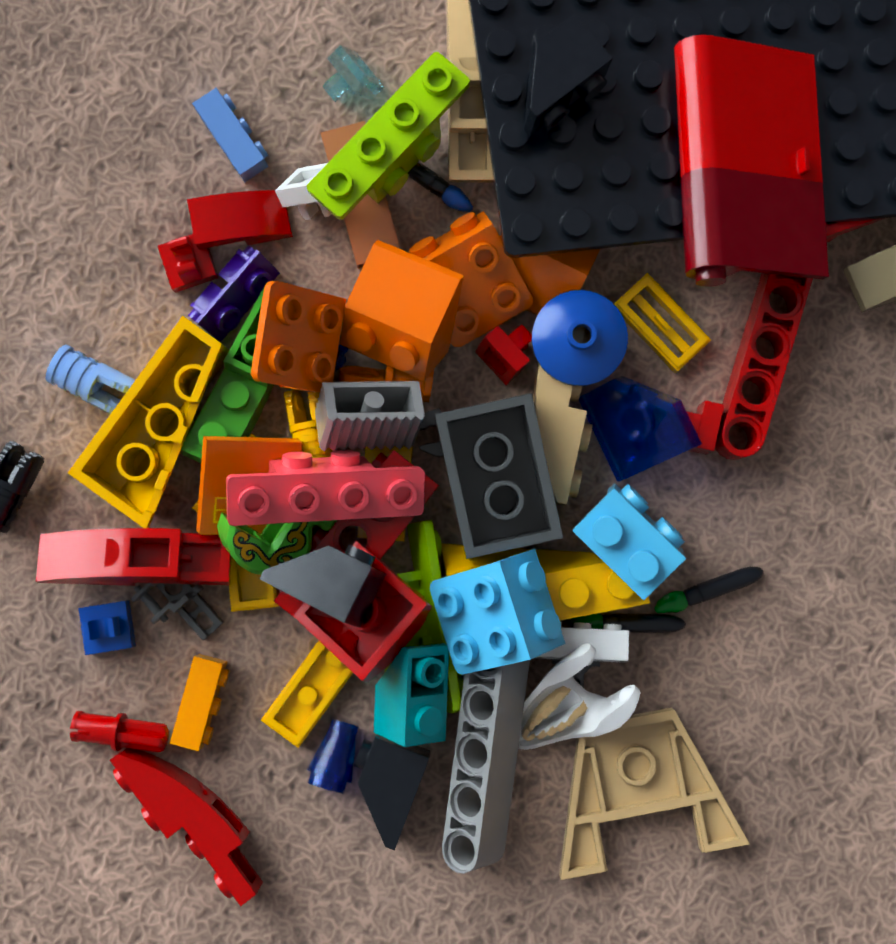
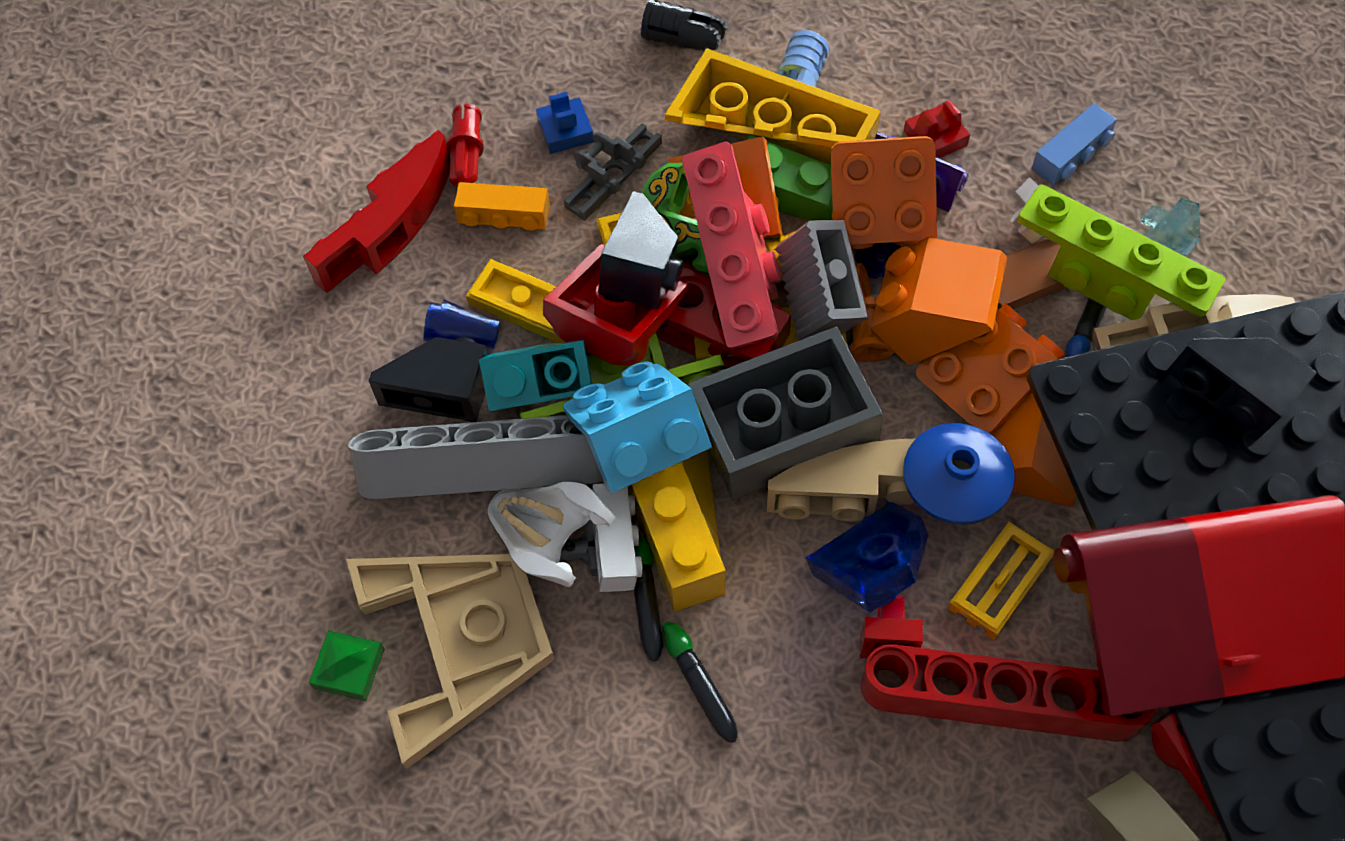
camera: 80 degrees right, 25 degrees down
red slope [36,528,232,586] -> none
red slope [187,190,293,250] -> none
red tile [475,324,532,385] -> none
medium azure bracket [572,483,687,600] -> none
none -> green tile [309,630,385,701]

